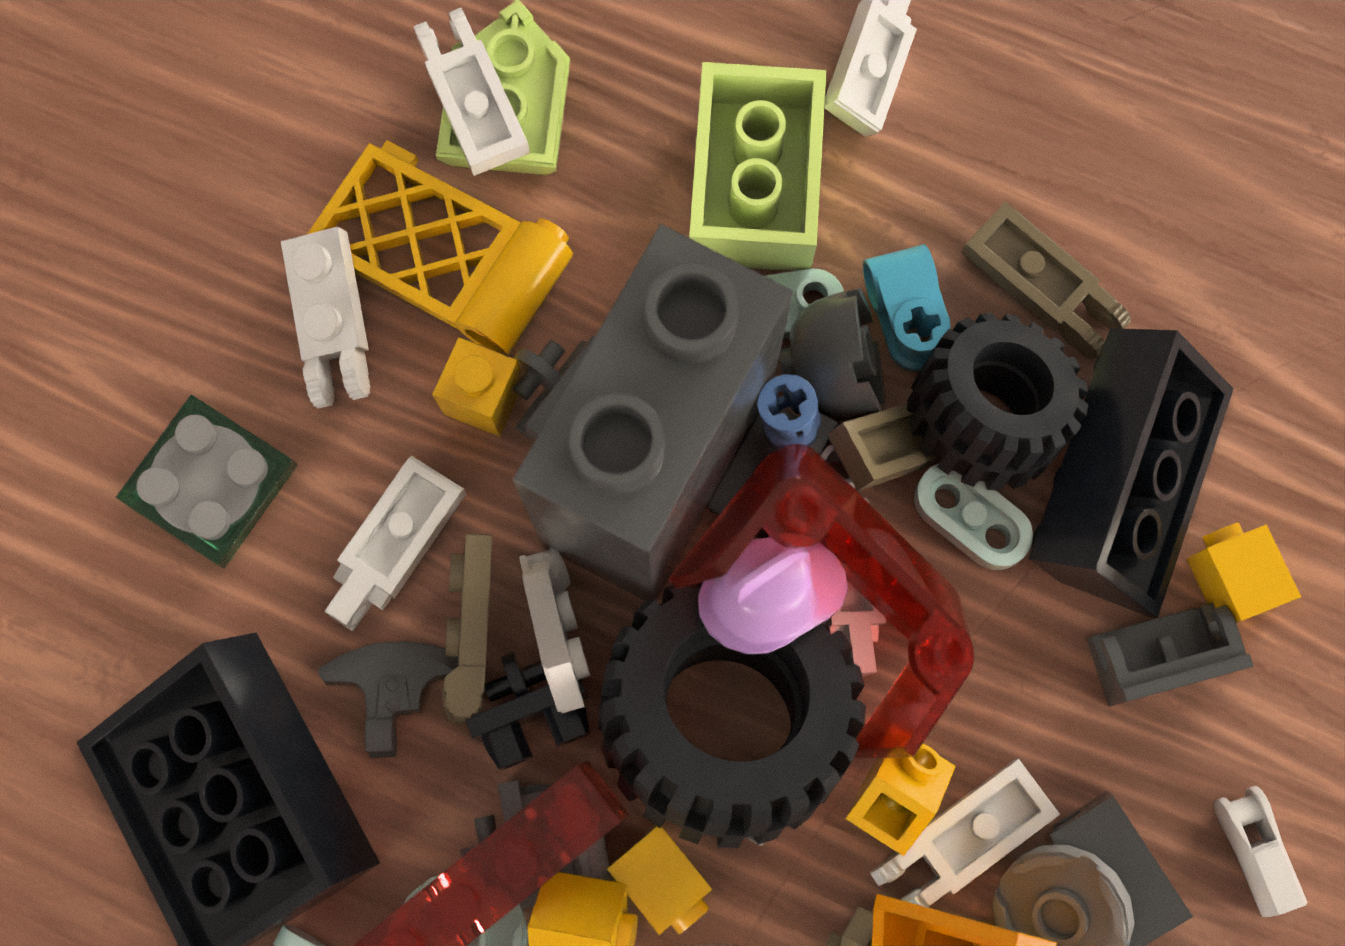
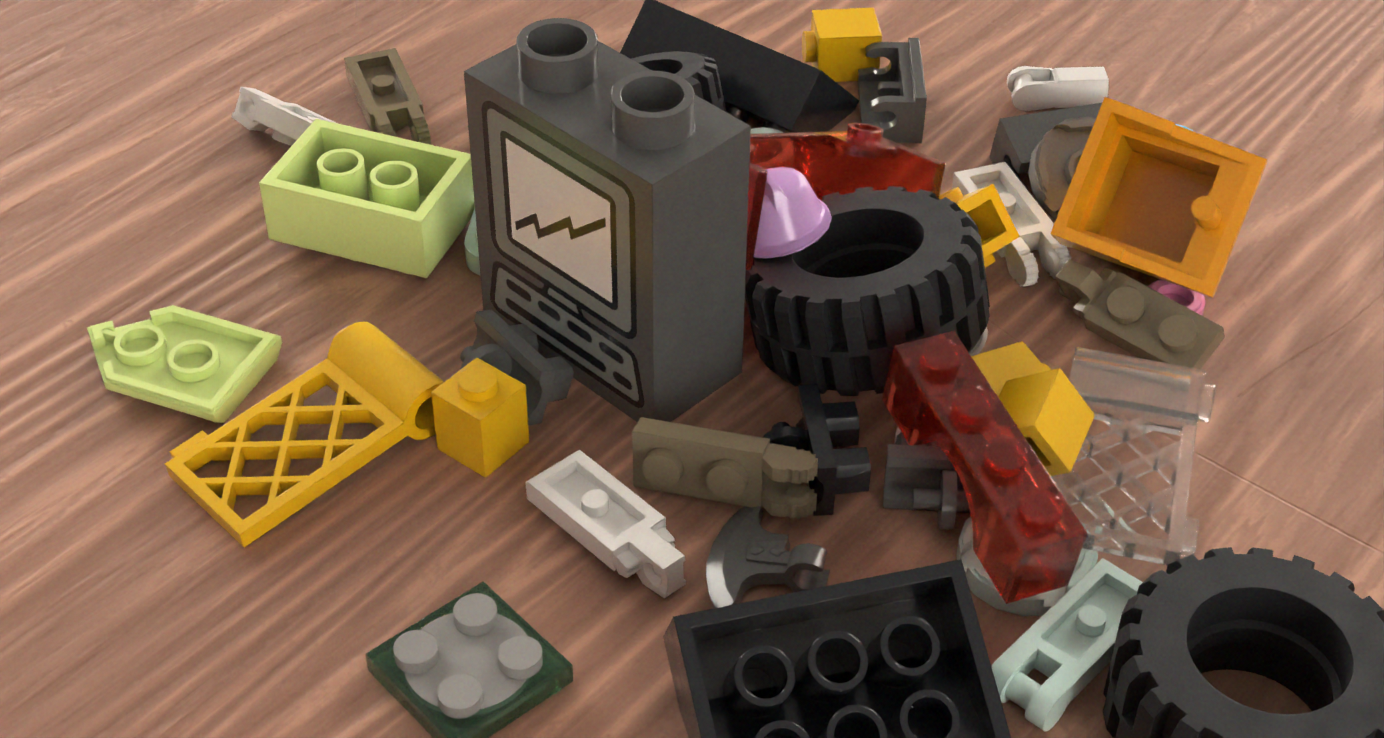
camera: 75 degrees left, 35 degrees down
white hinge [281,226,371,409] -> none
white hinge [413,8,530,176] -> none
white hinge [519,548,590,713] -> none
none -> dark tan hinge [344,48,432,145]

